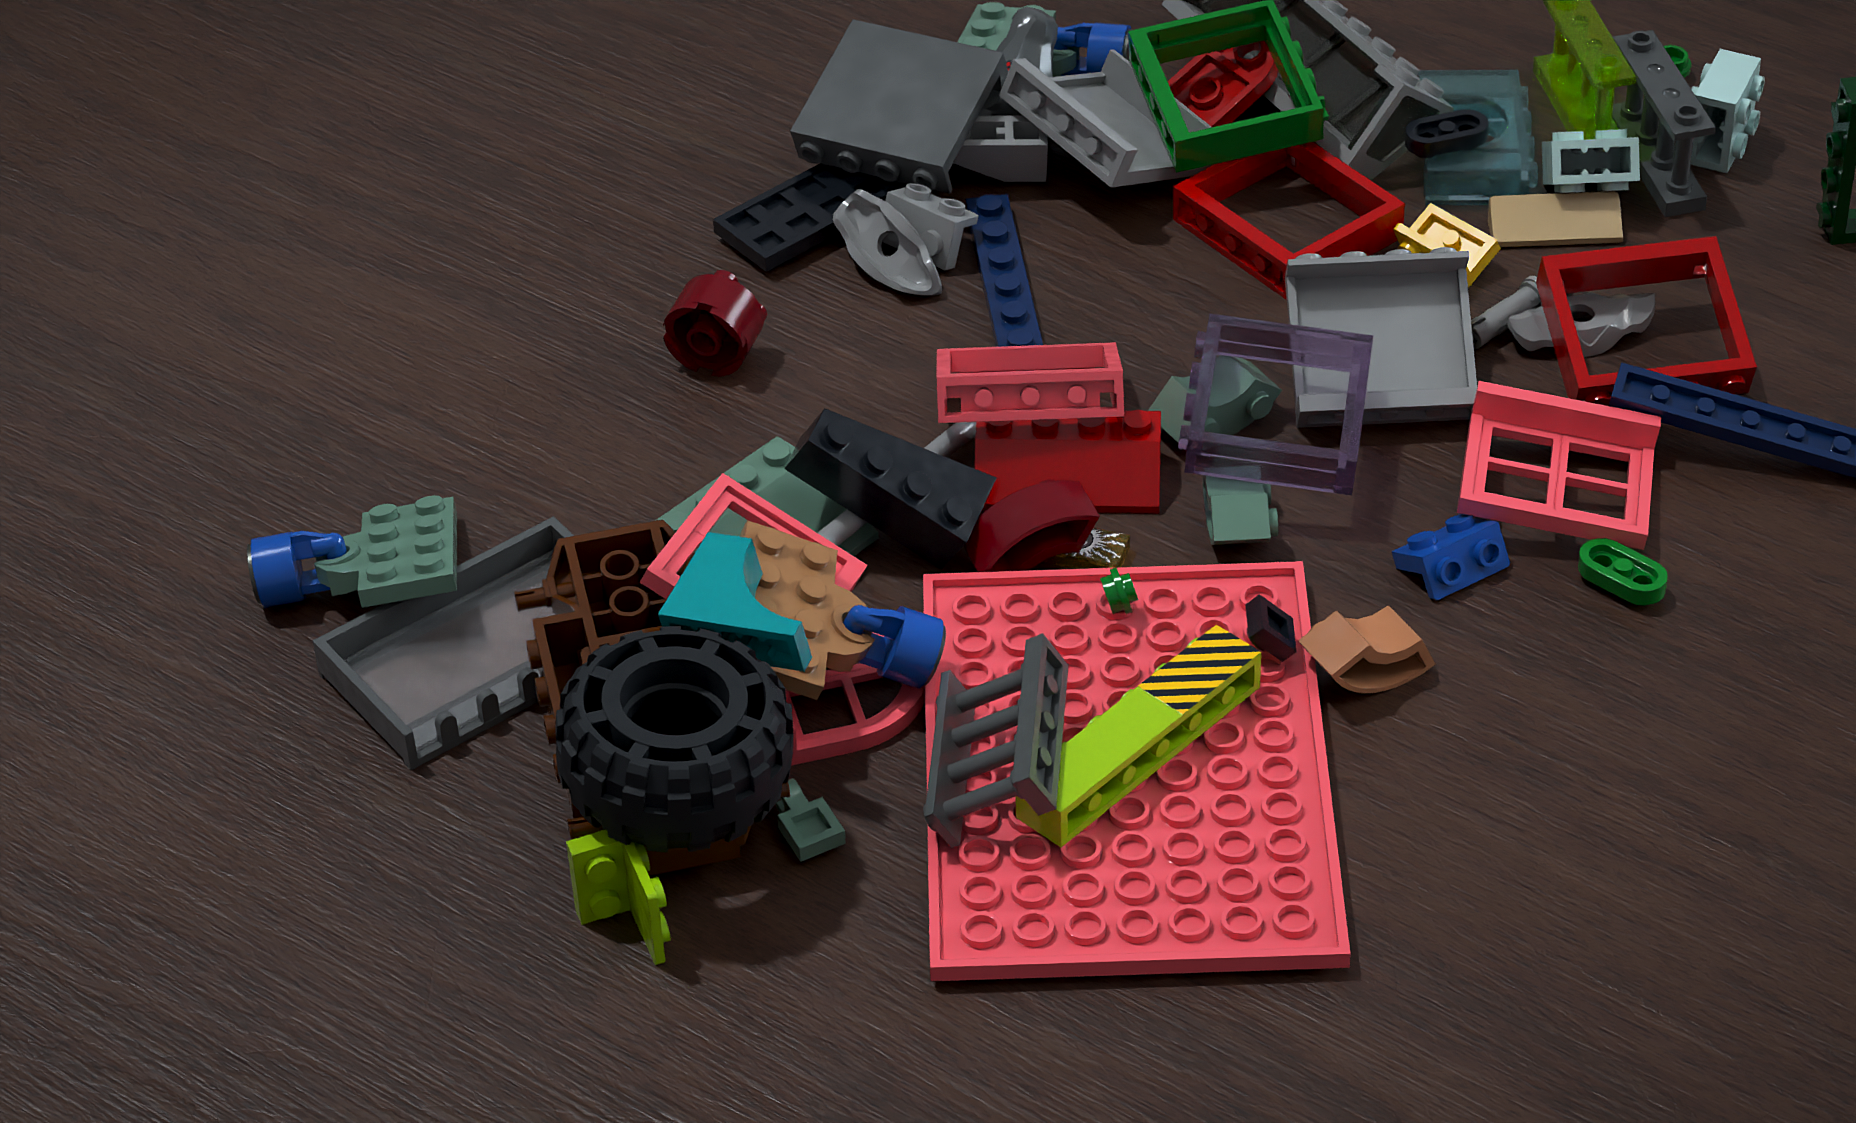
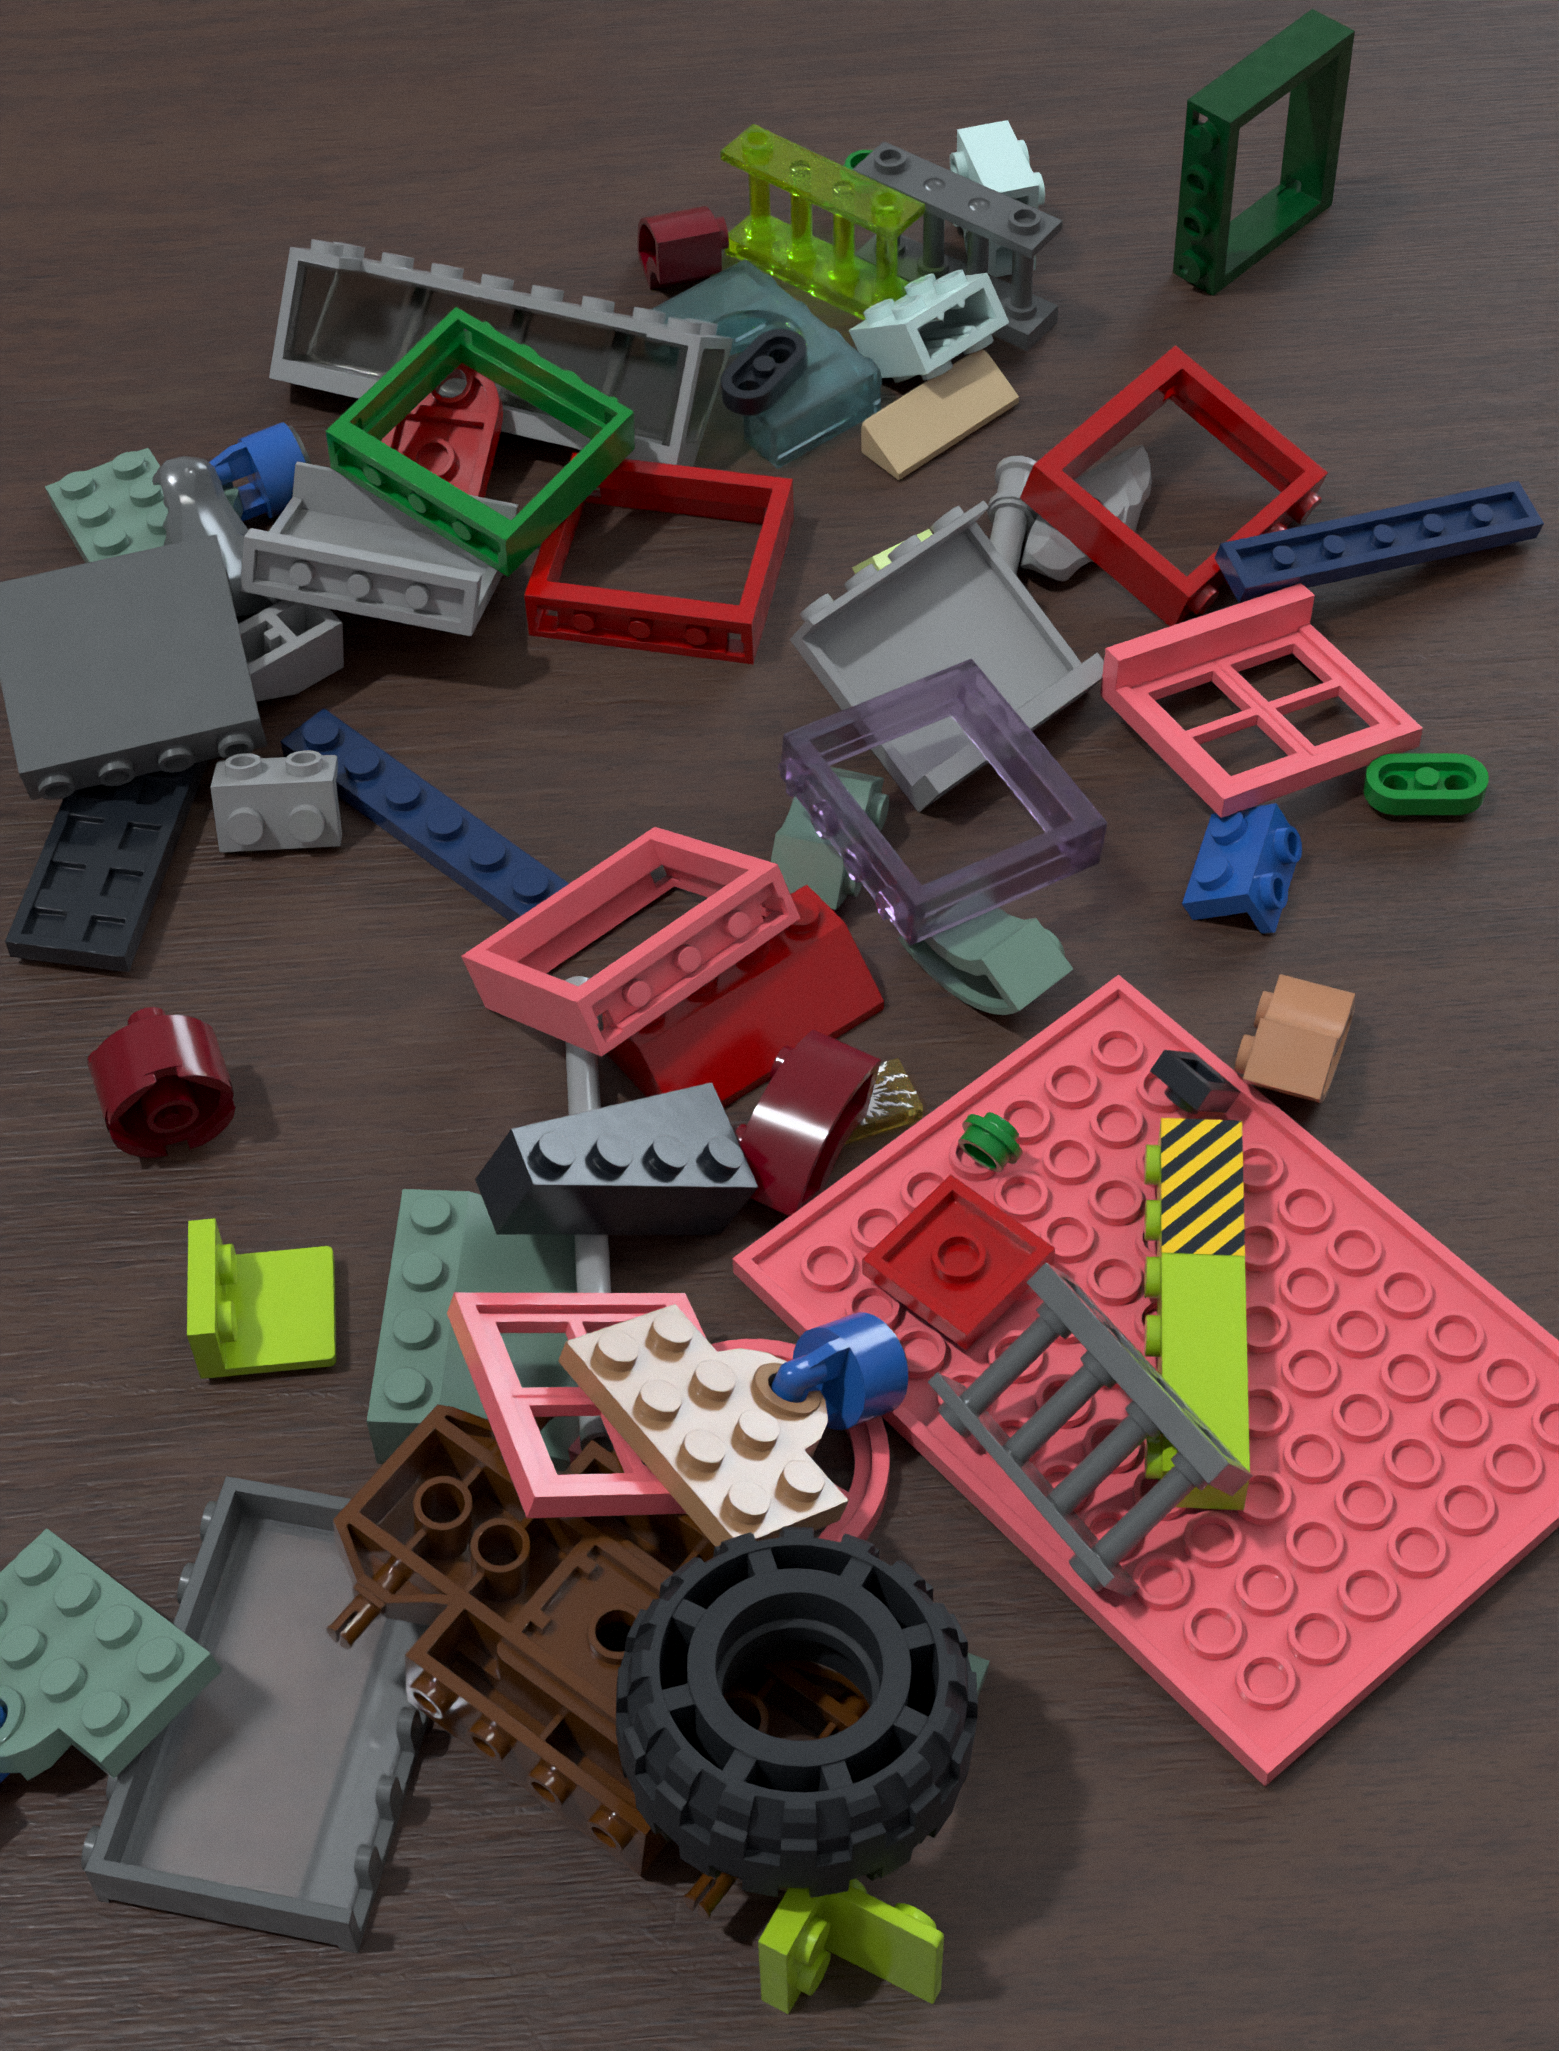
camera: 40 degrees left, 10 degrees up
teal arch [658,532,812,672] -> none
light grey piece [833,189,942,296] -> none
yellow bracket [1393,203,1501,288] -> none
none -> lime bracket [187,1218,337,1379]
none -> dark red brick [637,206,729,290]
none -> red plate [862,1174,1055,1350]

